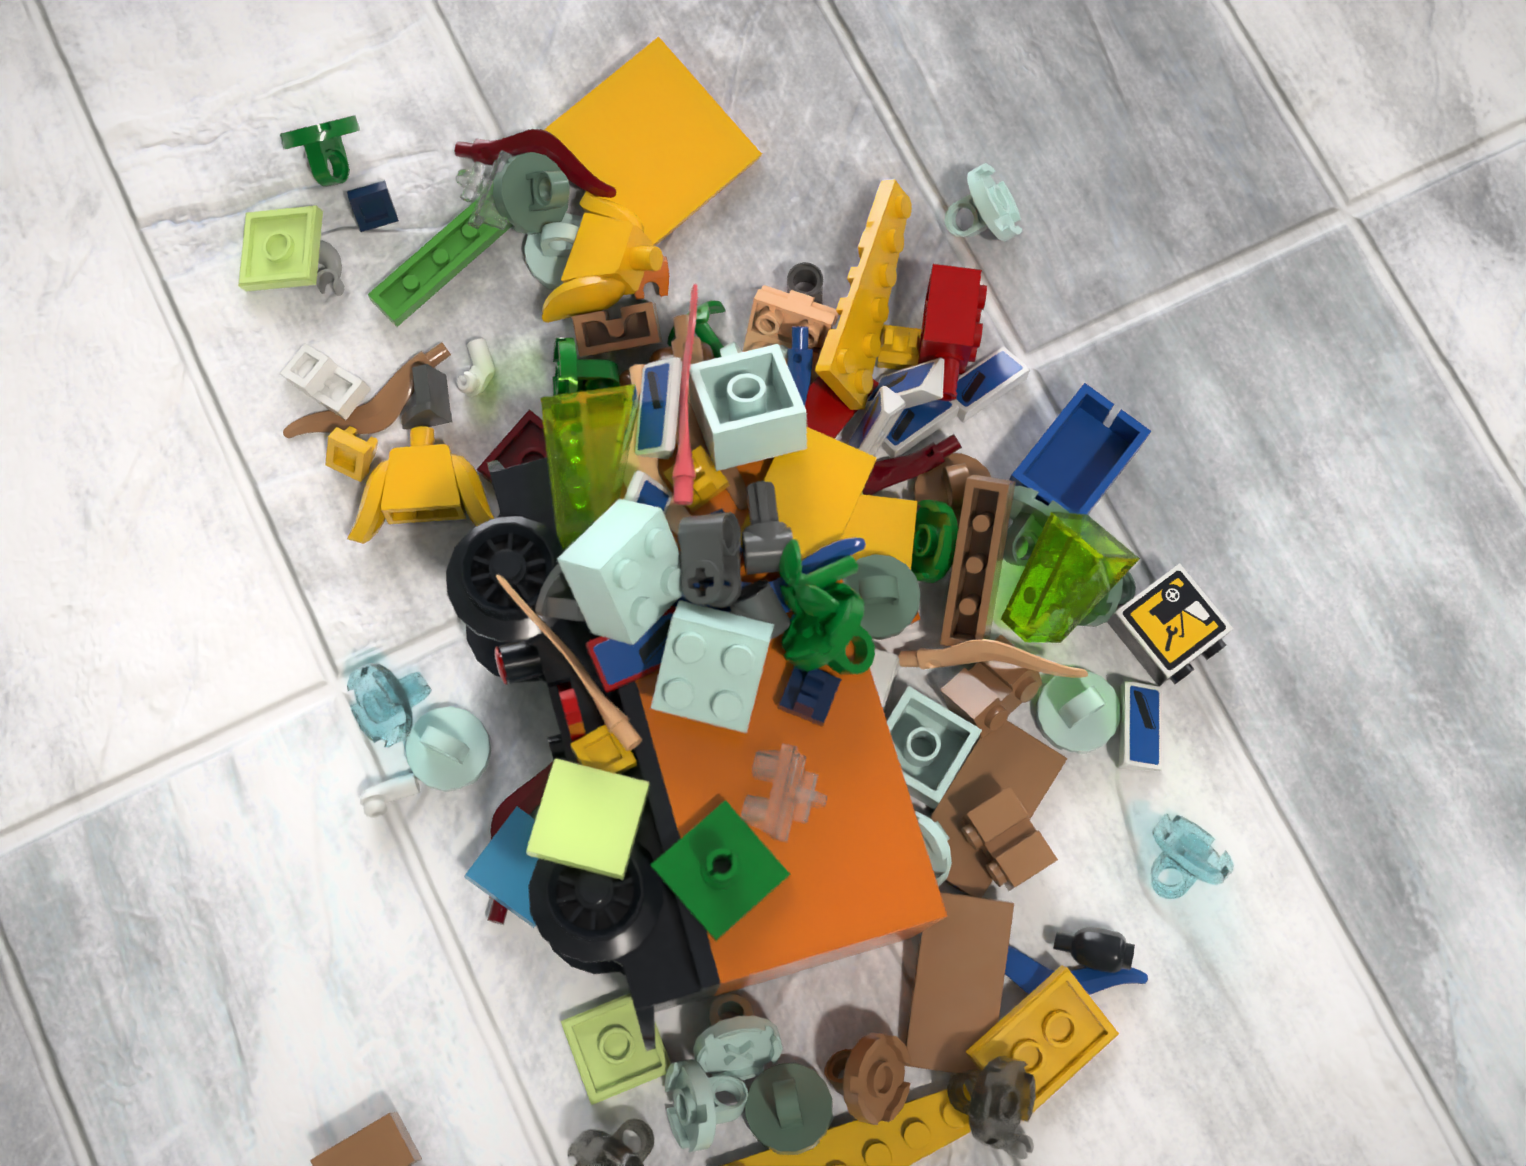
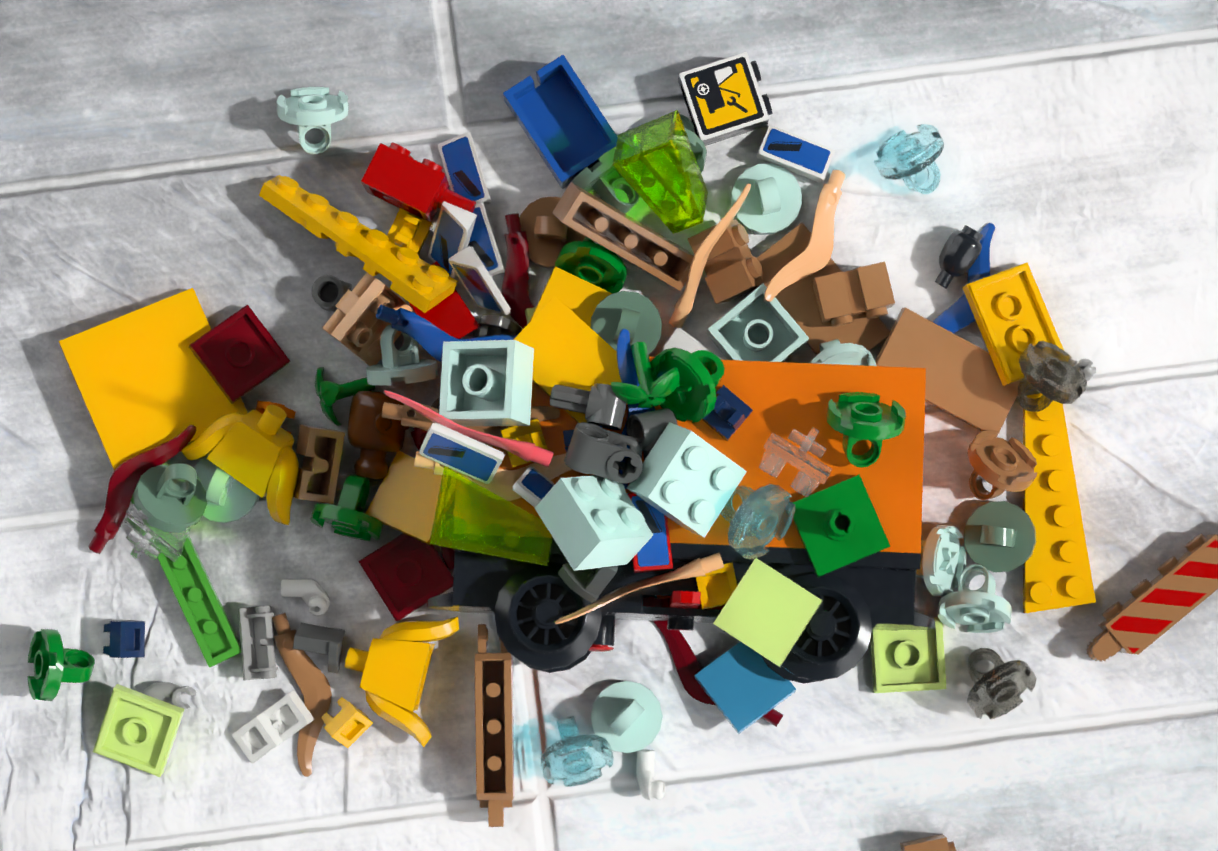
camera: 70 degrees left, 10 degrees up
none -> dark red tile [189,304,290,404]
none -> light grey hinge [238,606,278,680]
none -> medium nougat hinge [475,624,515,827]
none -> clear light blue tile [720,484,795,559]
none -> light nougat piece [764,170,846,302]
none -> green tile [827,392,906,468]

